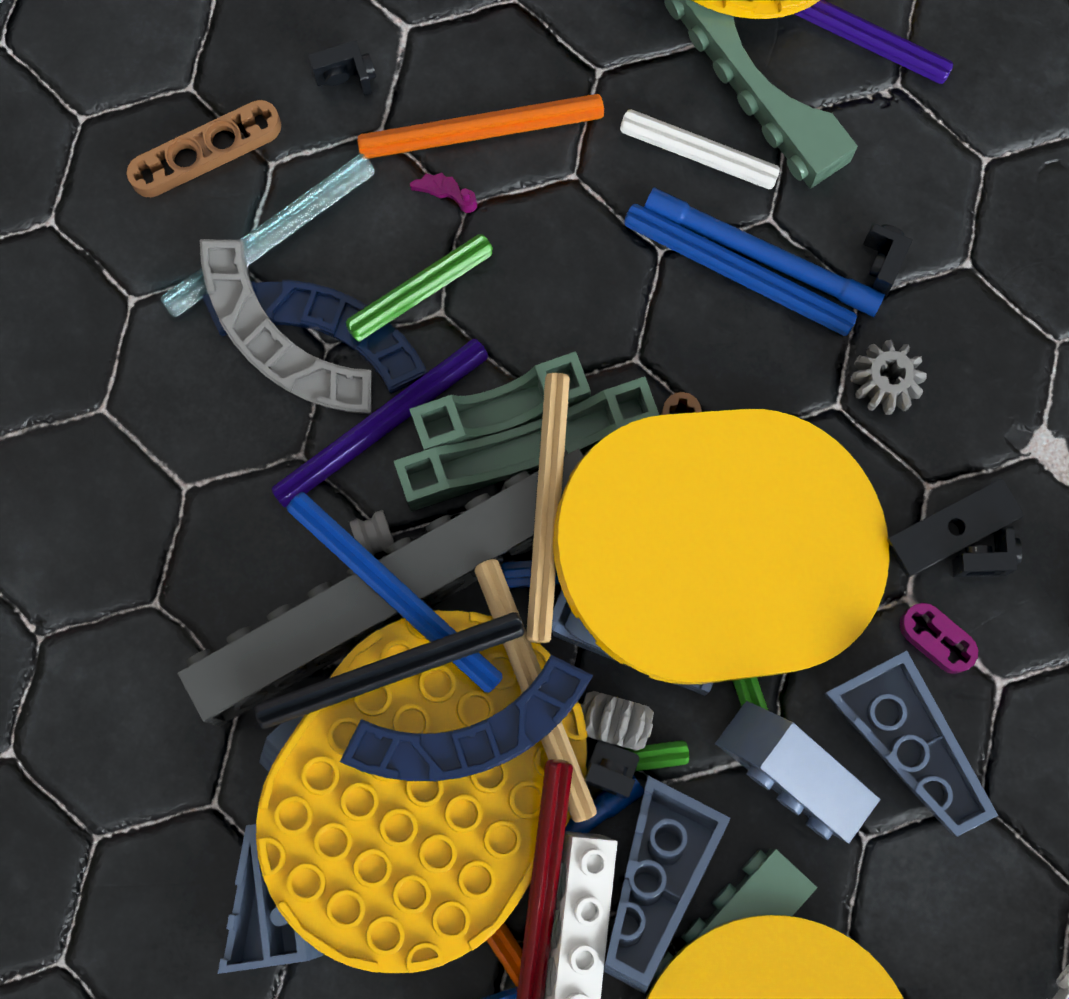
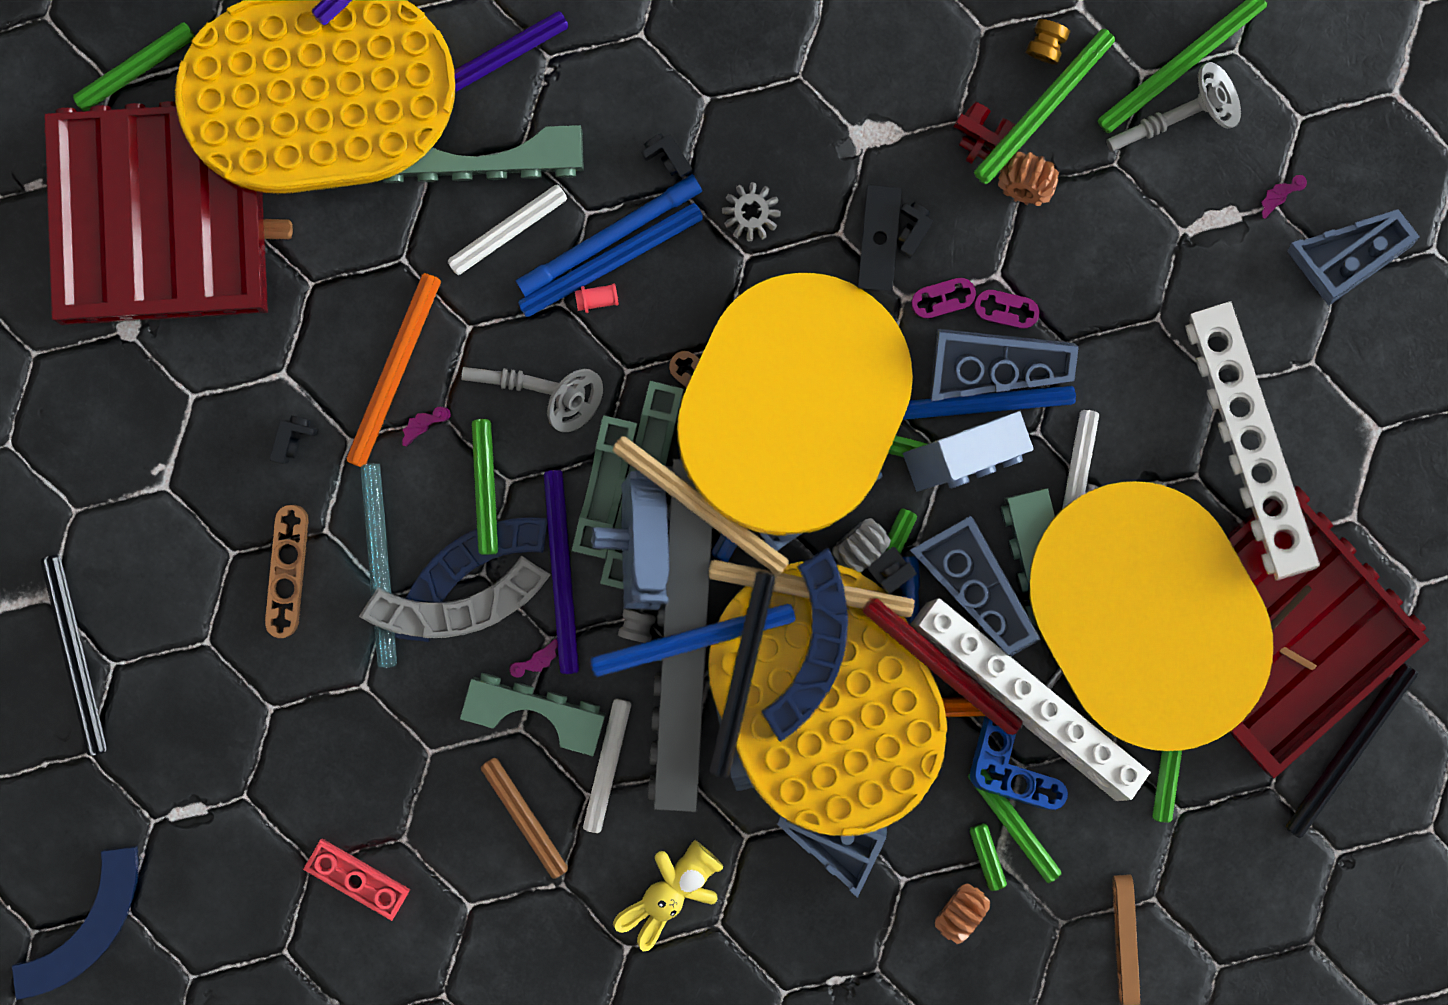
camera: 55 degrees left, 10 degrees up
none -> sand green arch [460,673,606,756]
none -> light grey dish [461,367,603,432]
none -> medium nougat axle [481,758,568,879]
none -> magenta piece [509,639,558,678]
none -> coral pin [575,283,619,313]
none -> white axle [583,699,631,833]
none -> sand blue piece [591,471,669,610]
none -> light yellow animal [613,840,723,951]
none -> blue axle [903,386,1076,420]
none -> magenta beam [974,290,1039,329]
none -> white axle [1062,410,1099,509]

